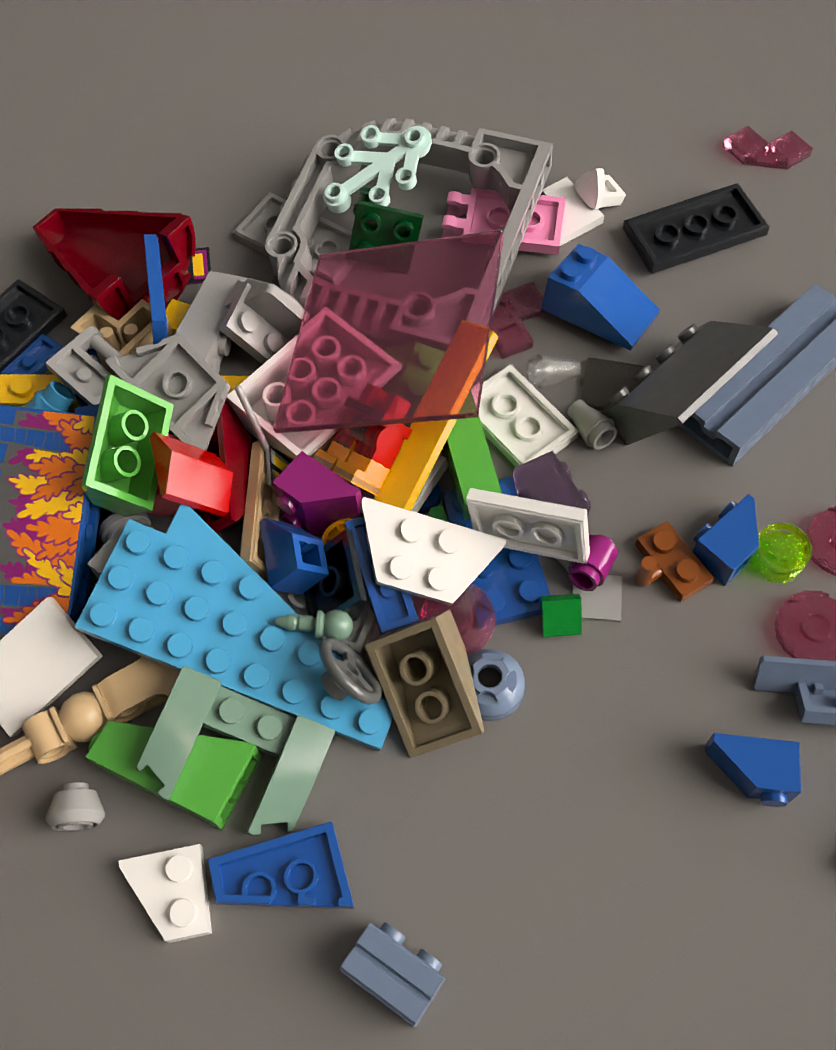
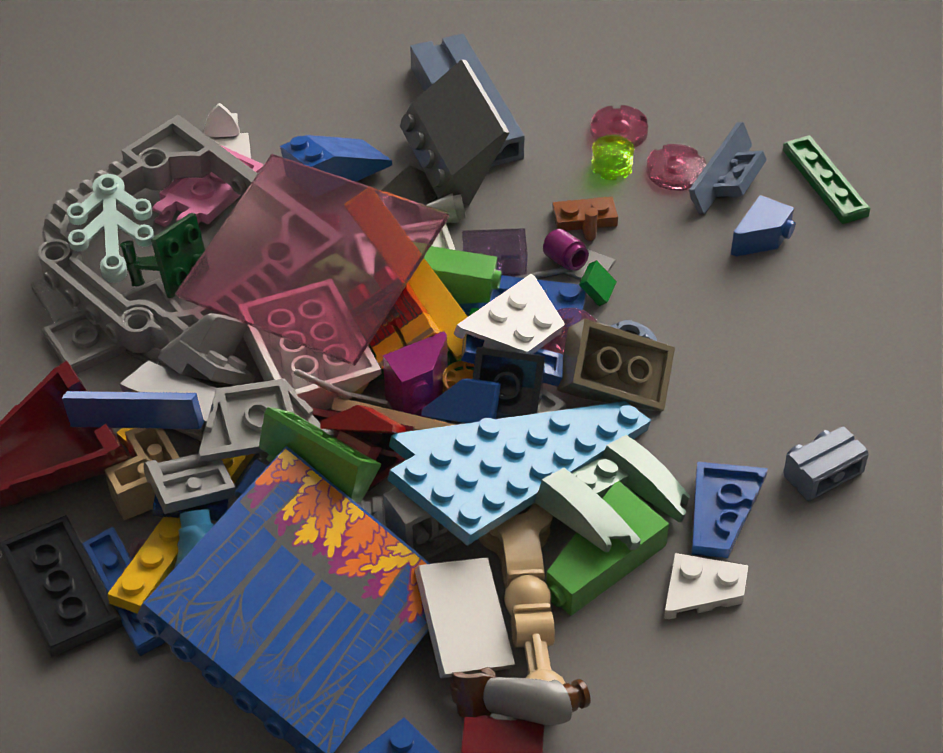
camera: 70 degrees left, 15 degrees down
light grey cone [45,782,105,831] -> none
sand green bar [274,609,353,641] -> none
dark grey piece [319,638,382,705] -> none
white tile [466,488,590,564] -> none
black plate [623,183,770,274] -> none
blue slope [693,494,759,586] -> none
clear pink tile [723,126,813,170] -> none

